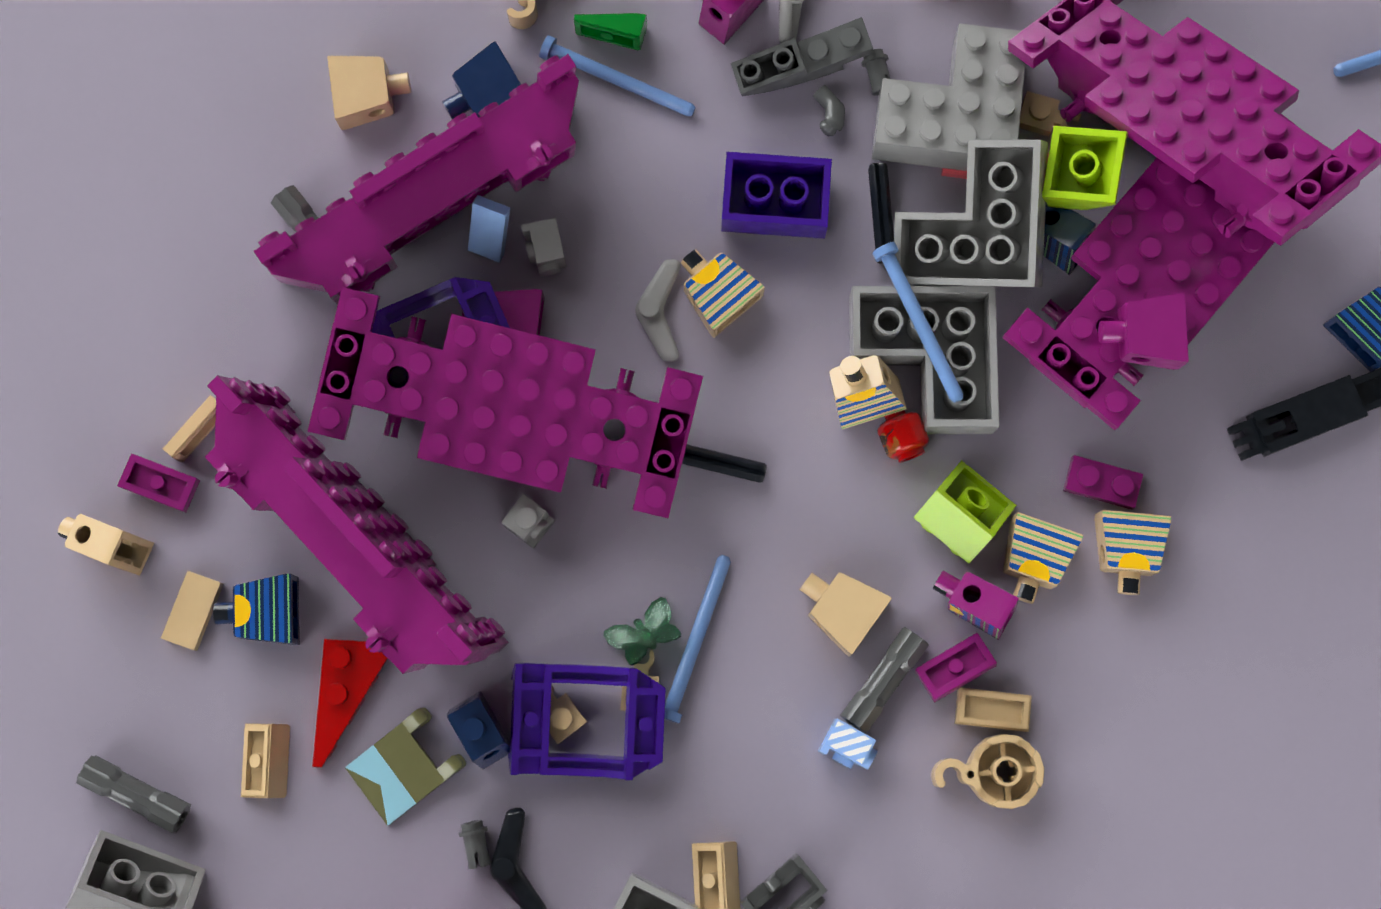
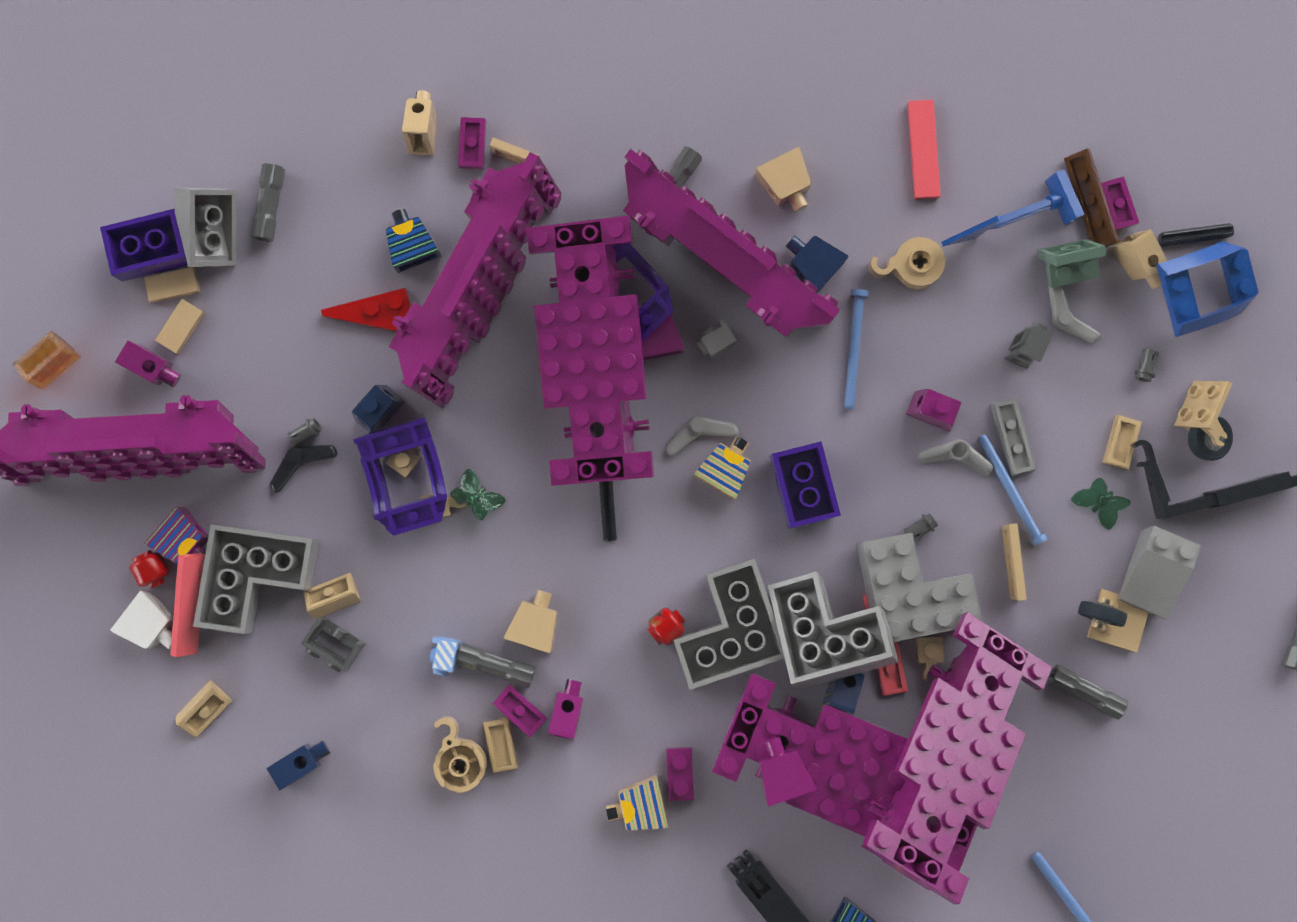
camera: 70 degrees right, 5 degrees up
tan tile [161,571,224,651] -> none
tan slope [241,724,290,798] -> none
olive flag [345,708,466,826] -> none
light blue tile [468,195,510,263] -> none
light grey brick [501,494,555,549] -> none
green slope [573,13,647,51] -> none
medium blue bar [664,555,731,724] -> none
dark grey slope [730,17,875,96] -> none
dark grey arm [813,85,845,136] -> none
tan torso [829,355,907,429] -> none
black axle [868,162,894,264] -> none
medium blue bar [872,242,963,403] -> none
lime slope [913,460,1017,564] -> none
torso [1003,512,1083,604] -> none
lime slope [1042,126,1128,210] -> none

